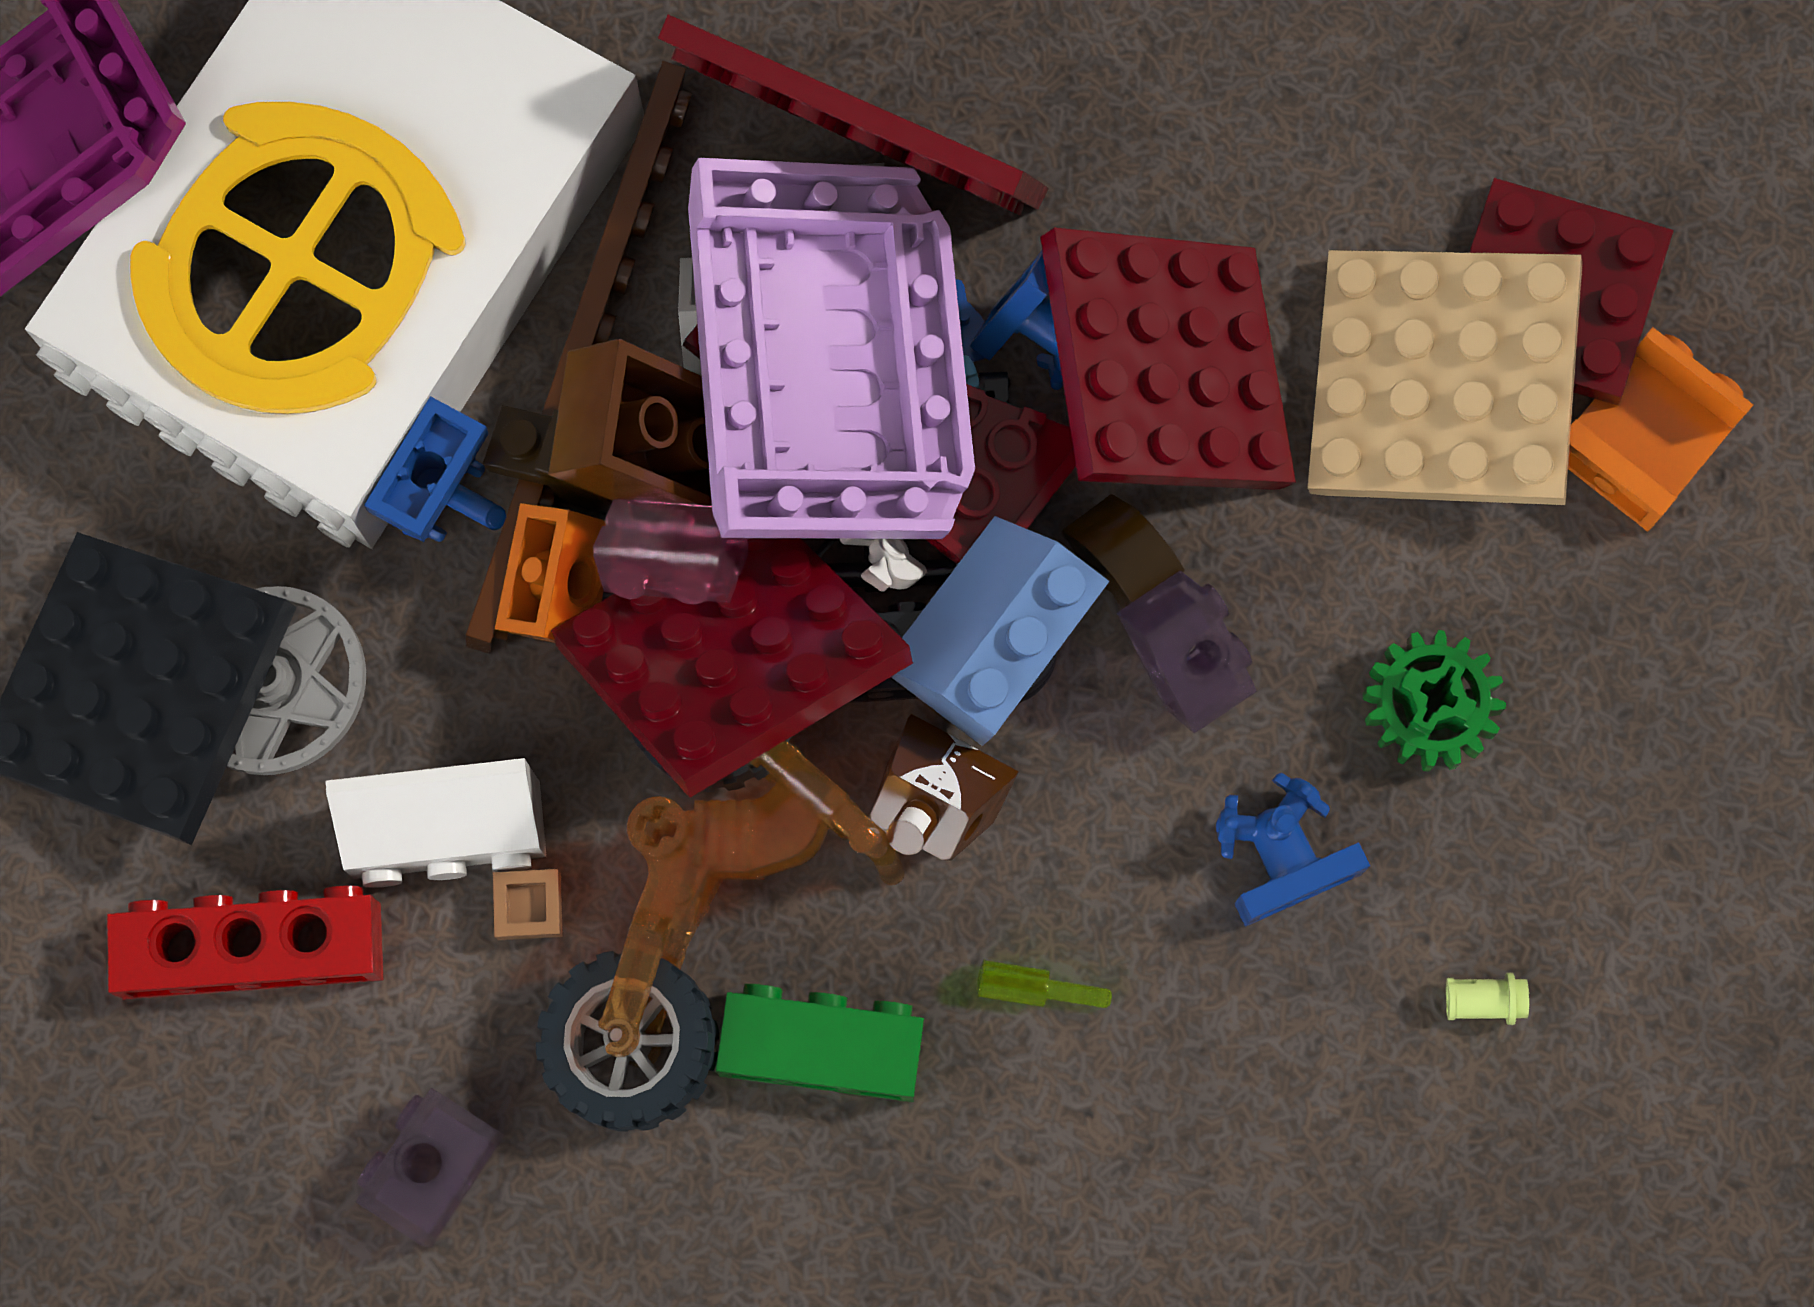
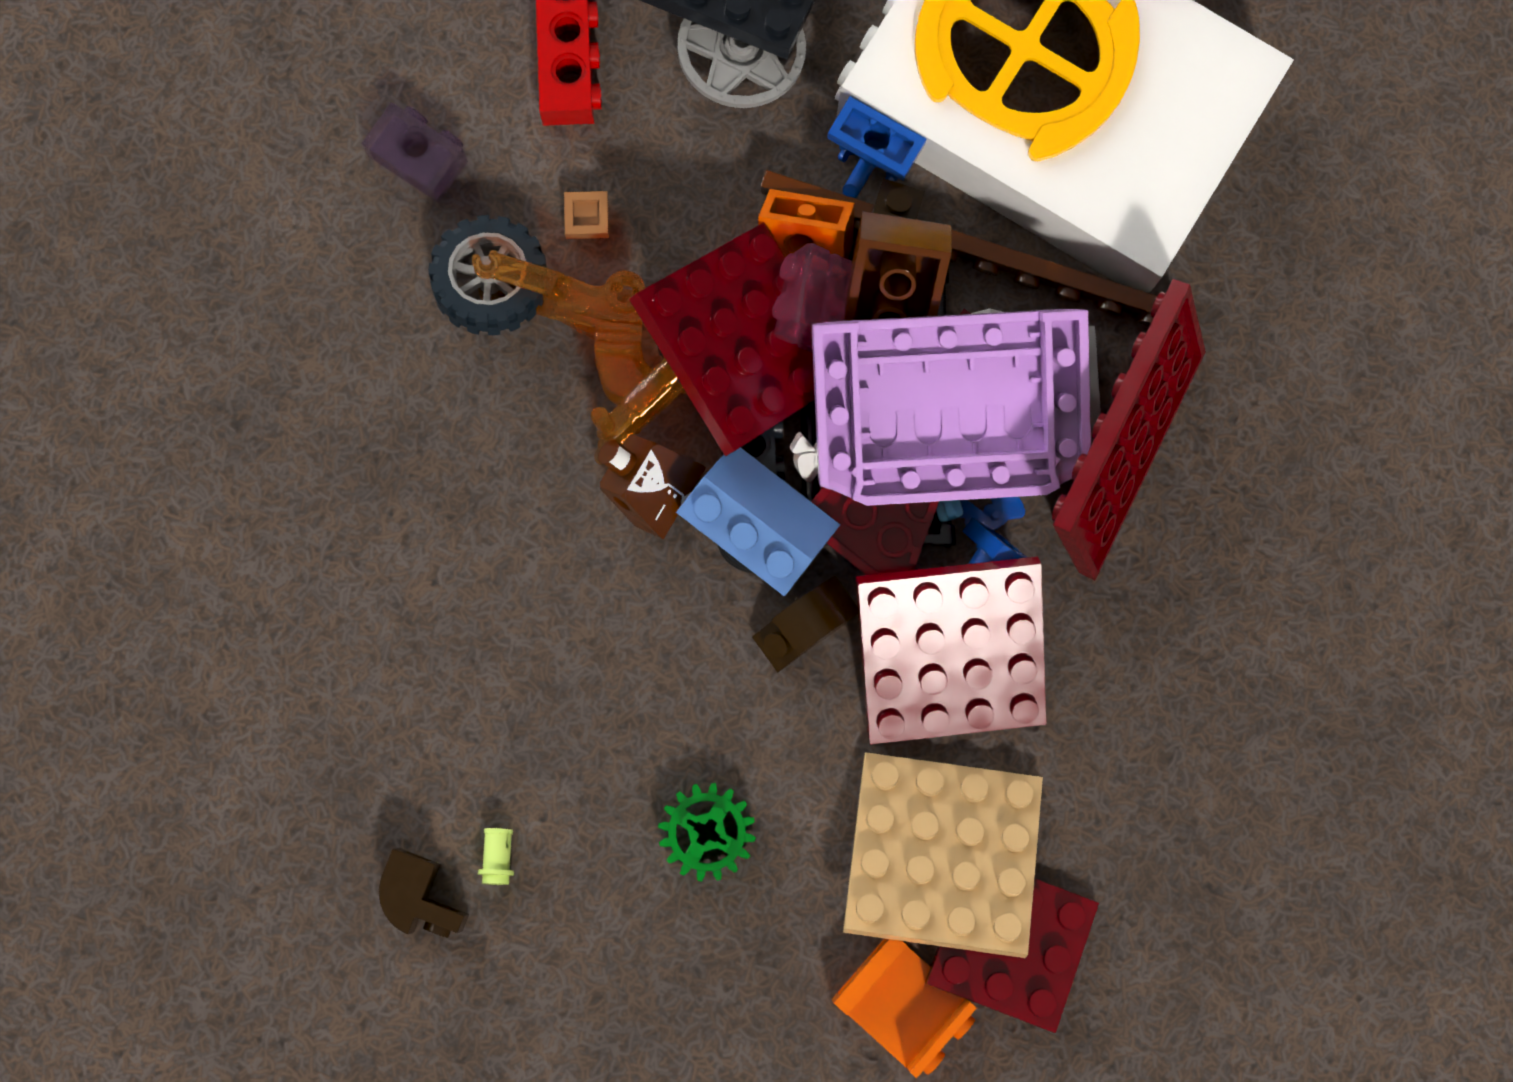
camera: 85 degrees right, 5 degrees up
white slope [326,758,546,888] -> none
green brick [716,984,924,1102] -> none
clear neon green axle [977,959,1112,1008] -> none
clear purple brick [1117,571,1257,734] -> none
blue piece [1216,773,1370,927] -> none
none -> dark brown brick [379,848,469,938]

